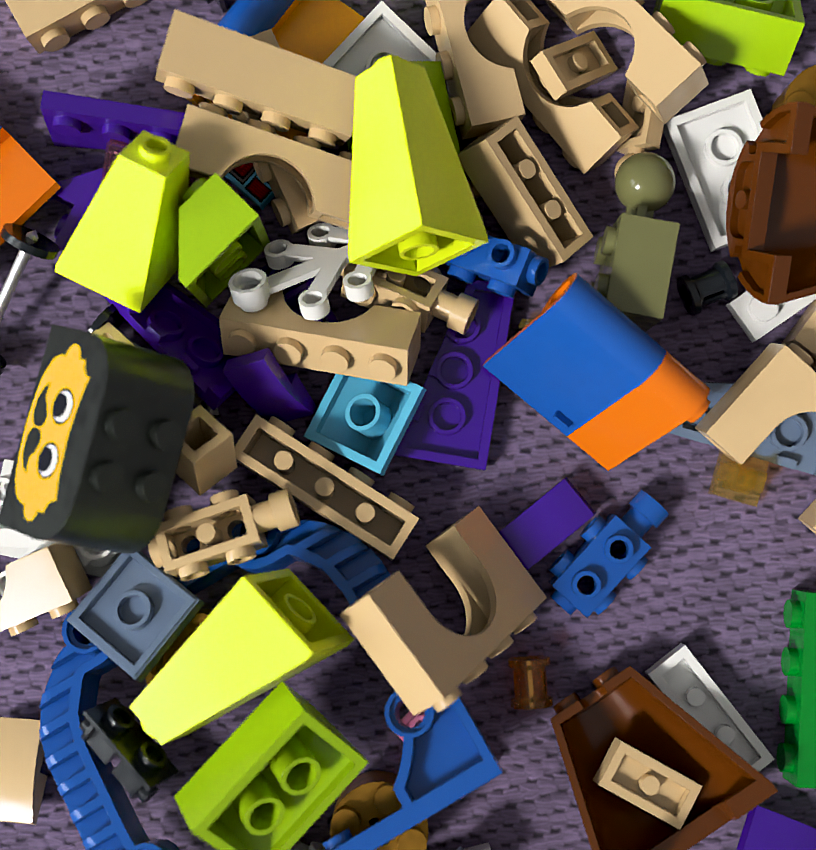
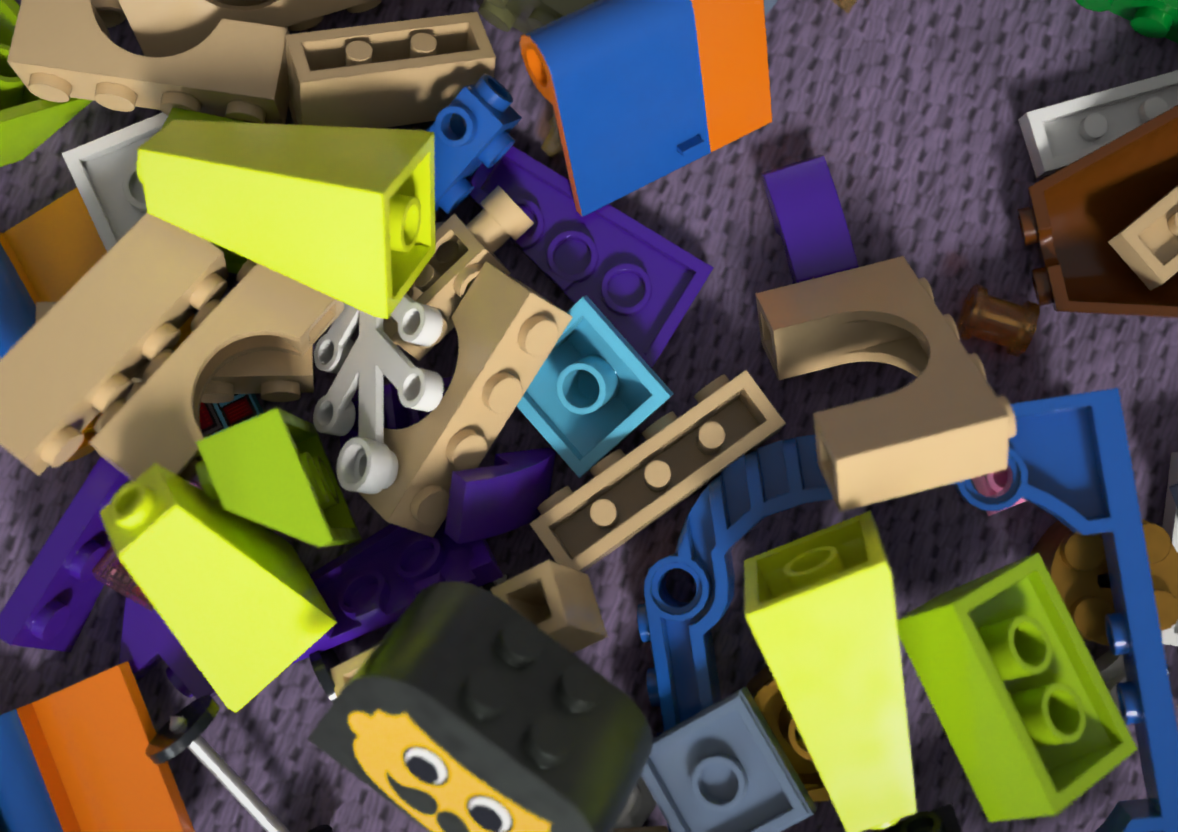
camera: 65 degrees left, 0 degrees up
tan brick [148,488,301,581] -> none
blue brick [549,490,669,618] -> none

